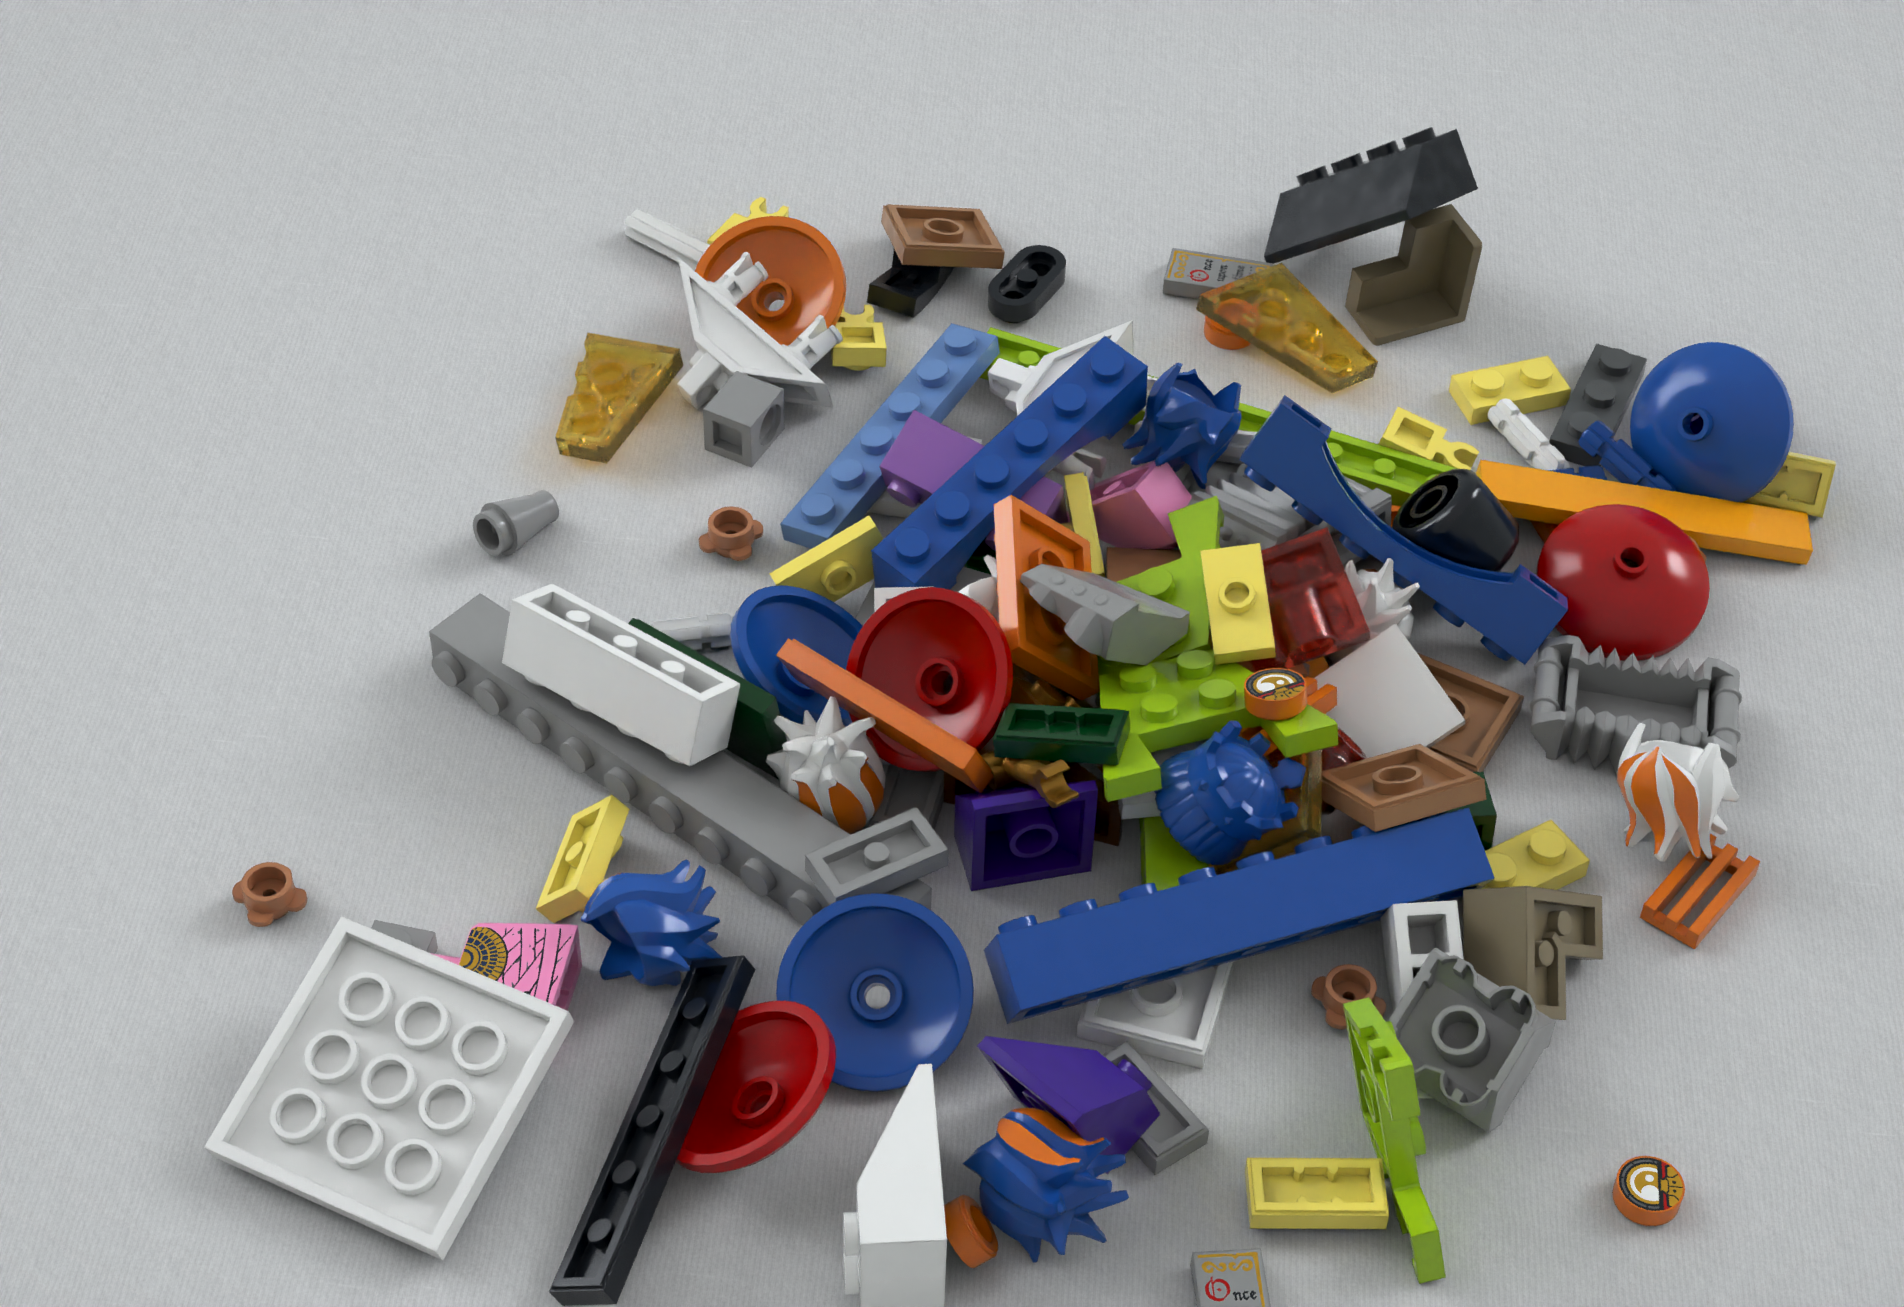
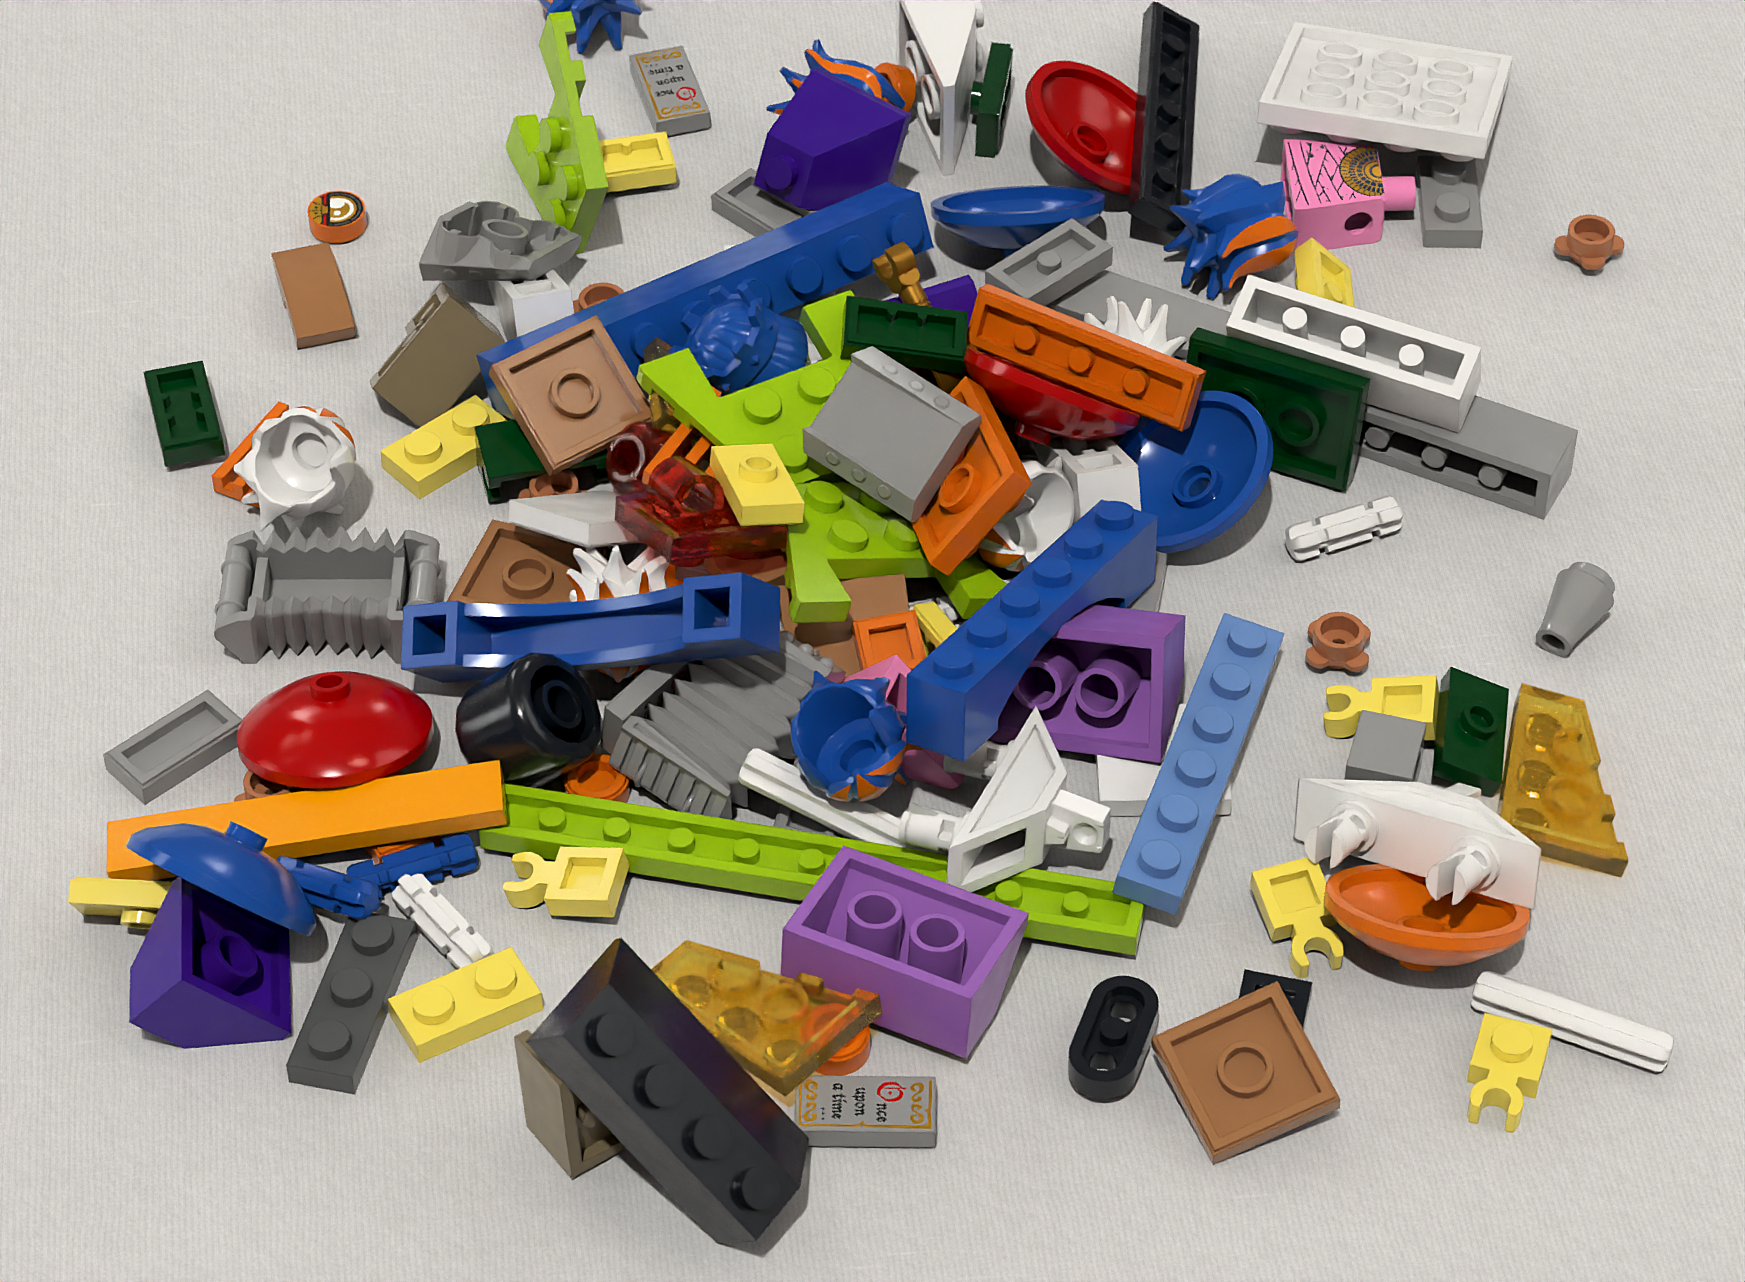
camera: 170 degrees right, 0 degrees up
light yellow plate [769,515,883,602] -> none
tile [1244,668,1307,721] -> none
none -> light grey tile [103,689,242,805]
none -> dark green plate [143,361,225,467]
none -> medium nougat slope [271,242,355,350]
none -> medium lavender slope [780,846,1029,1058]
none -> orange tile [851,610,926,671]
none -> dark green plate [970,42,1013,158]
none -> light yellow plate [1323,675,1440,740]
none -> dark green plate [1432,667,1509,797]

